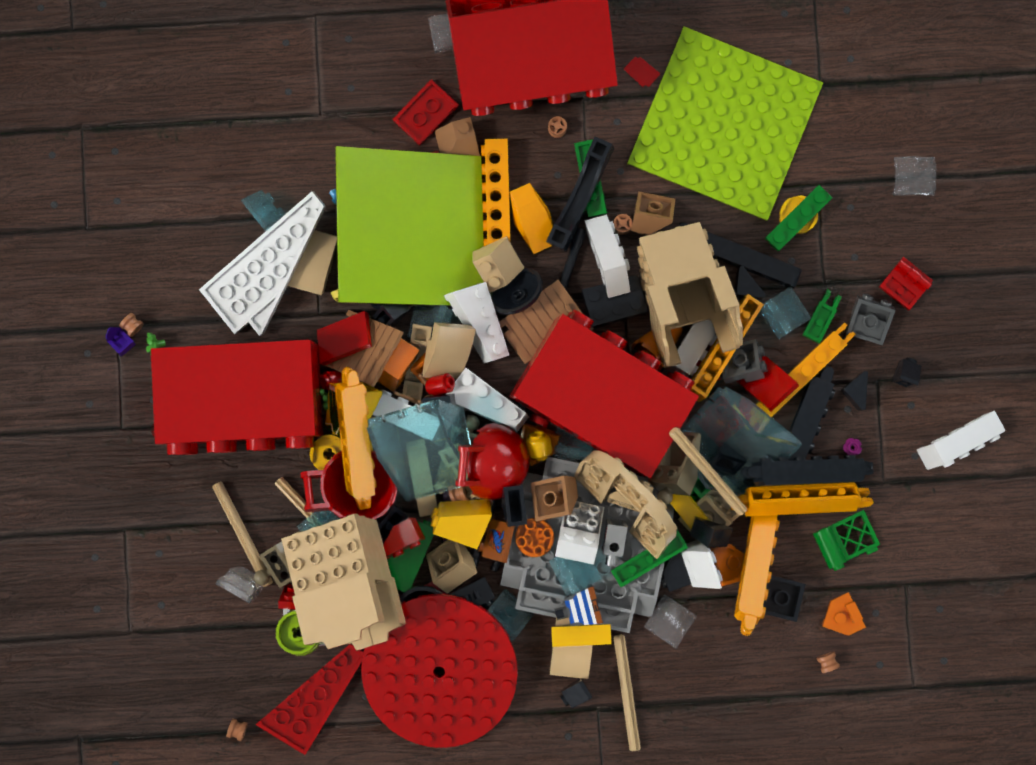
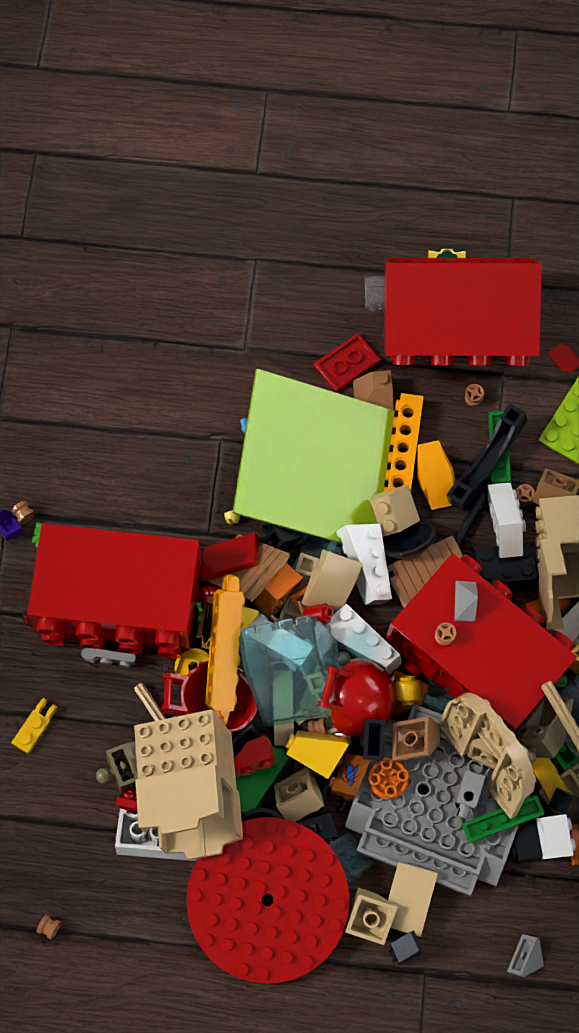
camera: 15 degrees right, 15 degrees down
white wing [199,191,326,336] -> none
tan axle [212,482,273,587] -> none
clear slope [216,566,263,604] -> none
clear light blue slope [241,190,285,232] -> none
red wing [255,644,364,755] -> none
lime wheel [276,611,320,656] -> none
tan slope [288,230,337,295] -> none
clear light blue plate [549,557,602,596] -> none
yellow tile [551,624,611,647] -> none
torso [554,585,603,626] -> none
white slope [555,501,604,565] -> none
tan axle [613,634,641,751] -> none
clear slope [644,594,697,649] -> none
none -> yellow hinge [11,698,58,754]
none -> light grey hinge [81,648,138,668]
none -> tan slope [345,887,398,945]
none -> nougat wheel [435,622,456,646]
none -> light grey slope [454,581,478,622]
none -> light grey slope [507,934,544,977]

